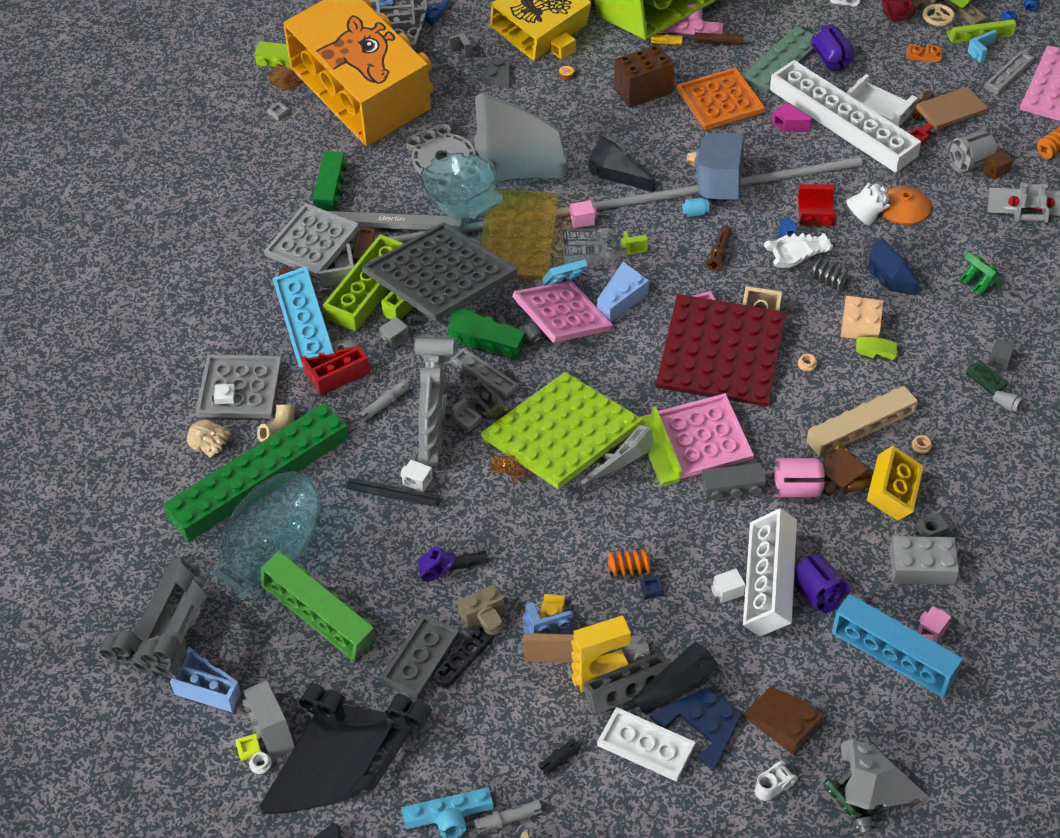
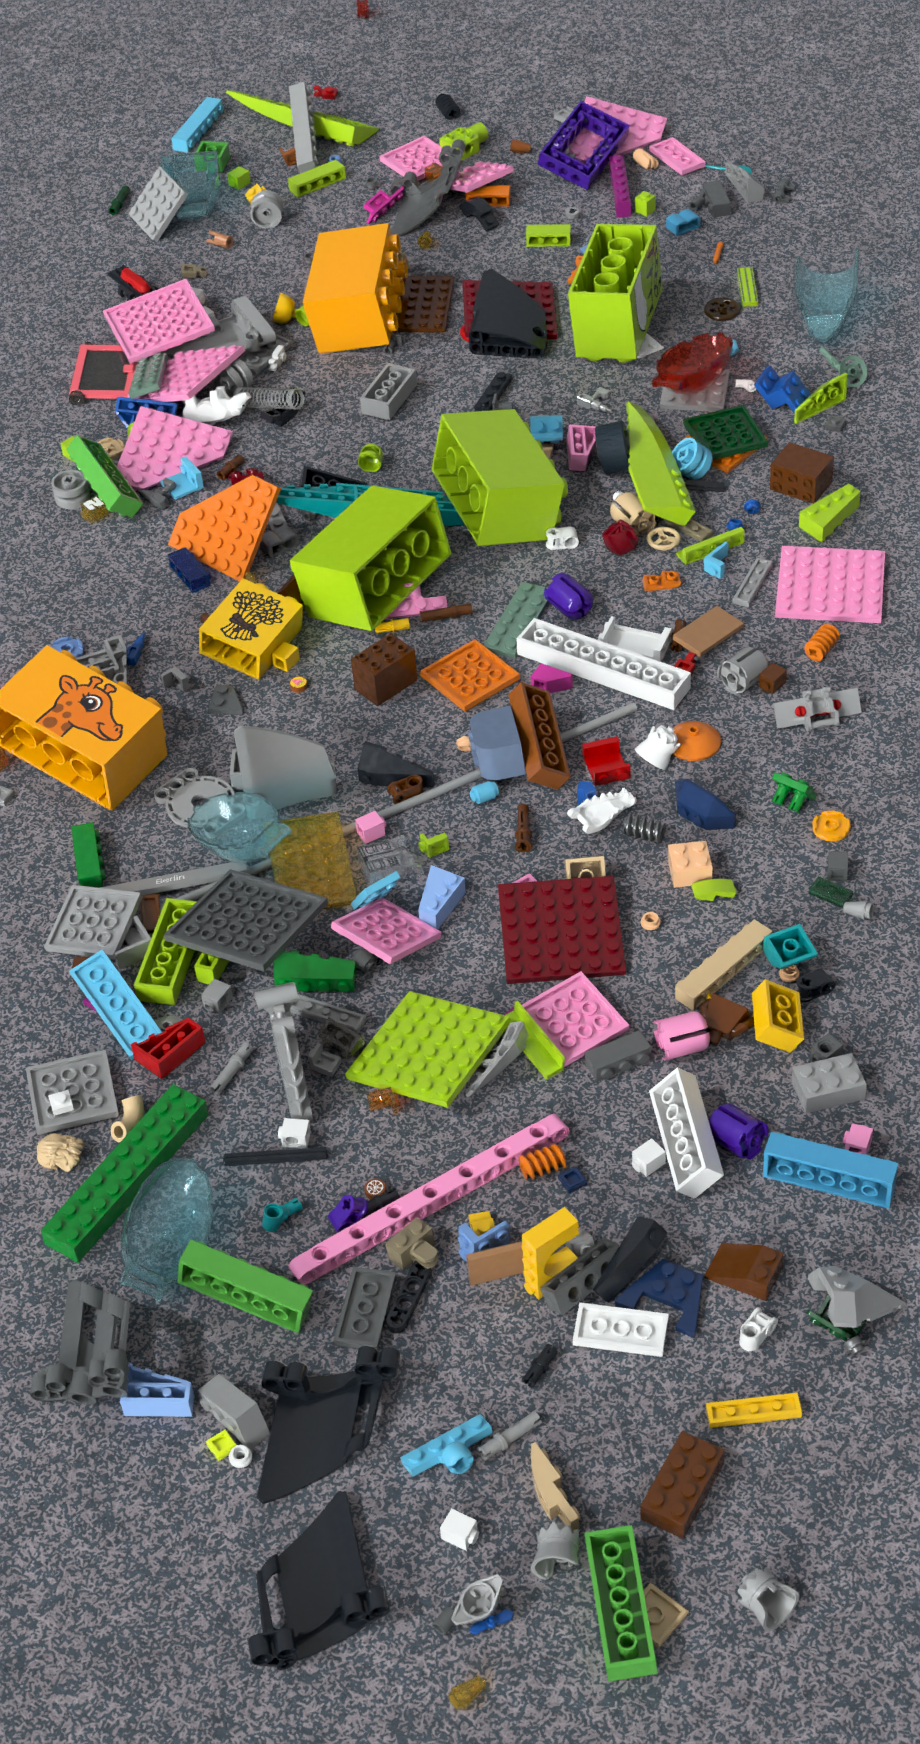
camera: 15 degrees left, 5 degrees down
none -> teal pin [262,1198,302,1232]
none -> bright pink beam [289,1114,570,1285]
none -> dark orange tile [364,1179,386,1200]
none -> reddish brown piece [387,775,424,804]
none -> dark orange brick [508,682,571,789]
none -> teal slope [763,924,818,969]
none -> black piece [797,968,835,1002]
none -> light orange tile [812,811,851,841]

